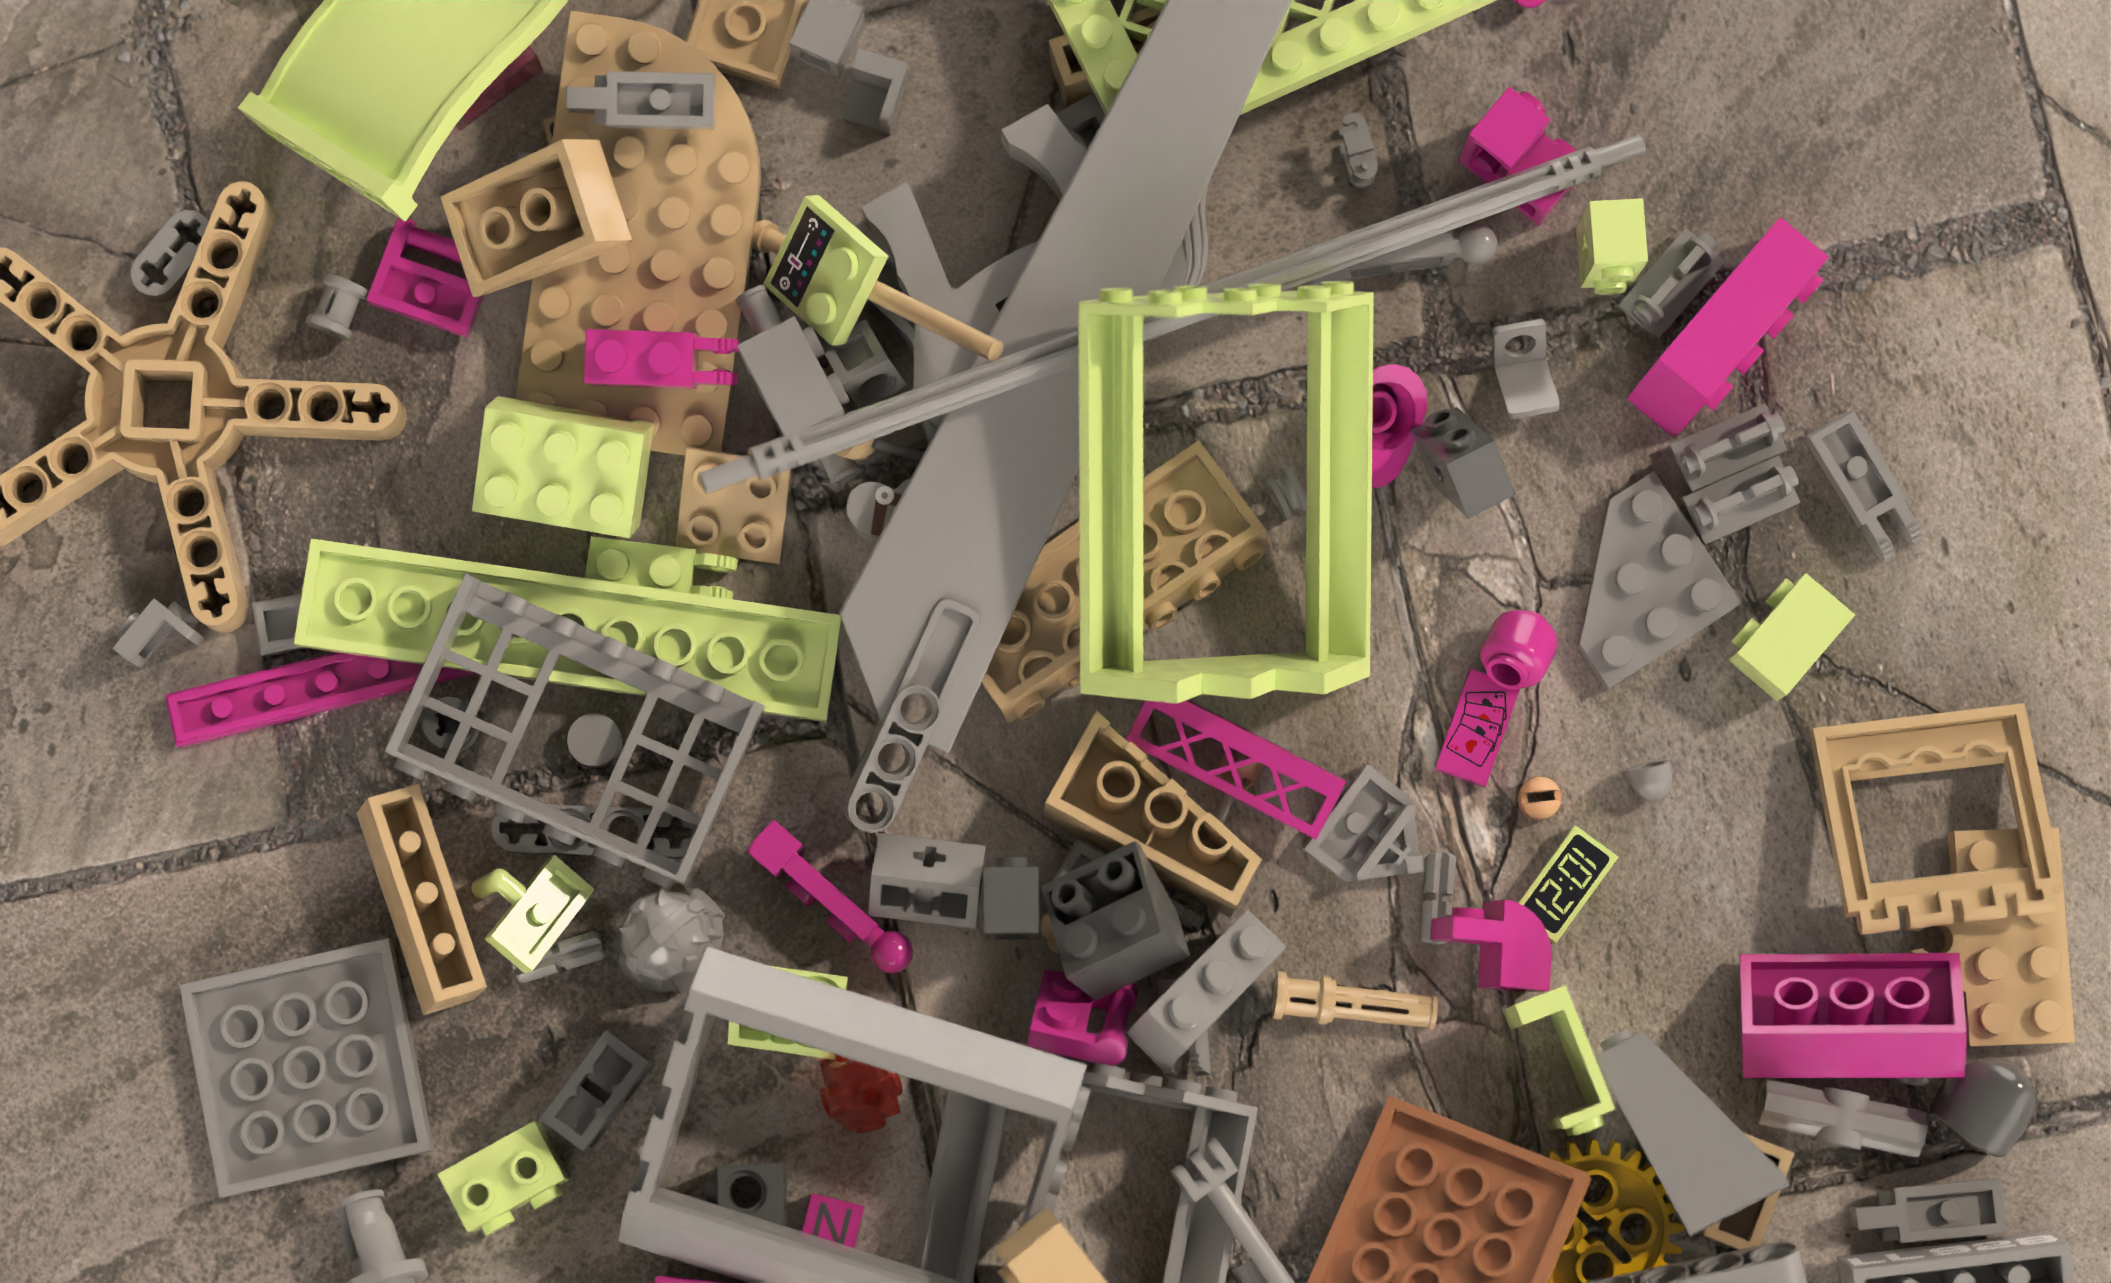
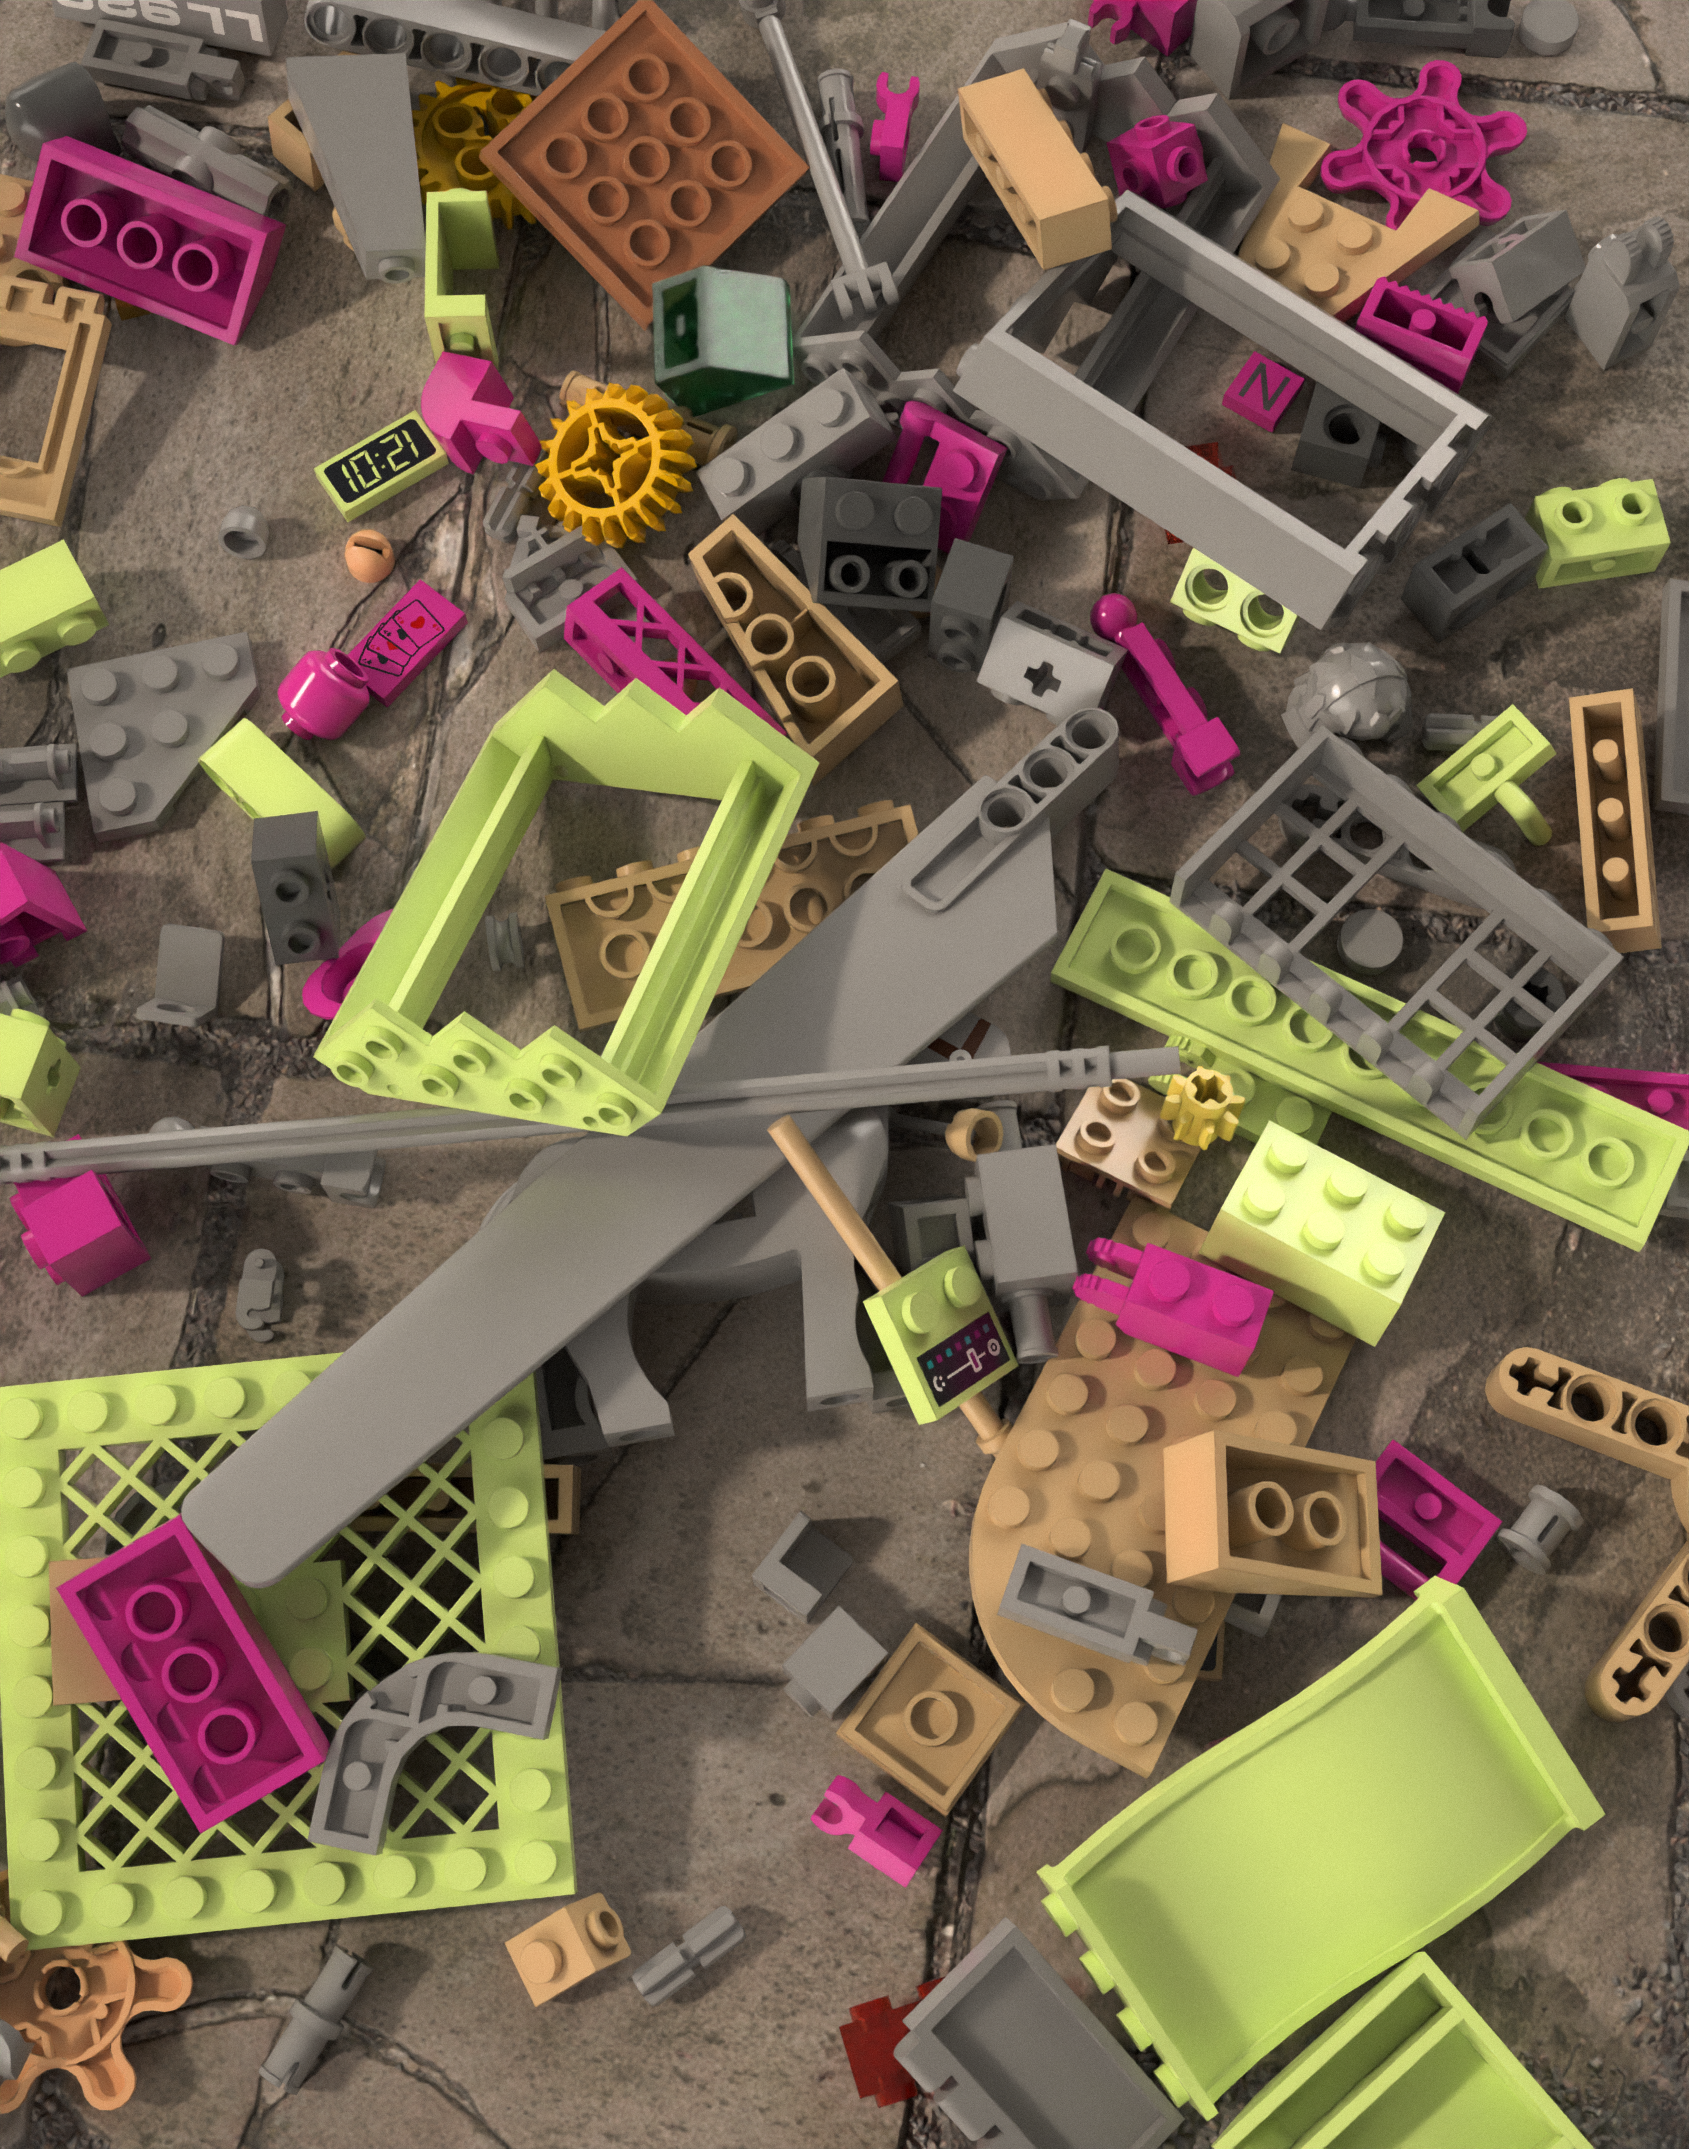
camera: 160 degrees left, 10 degrees down
none -> yellowish green beam [198,718,366,870]
none -> yellow gear [535,382,697,548]
none -> clear green slope [652,265,794,417]
none -> light yellow gear [1160,1066,1245,1150]

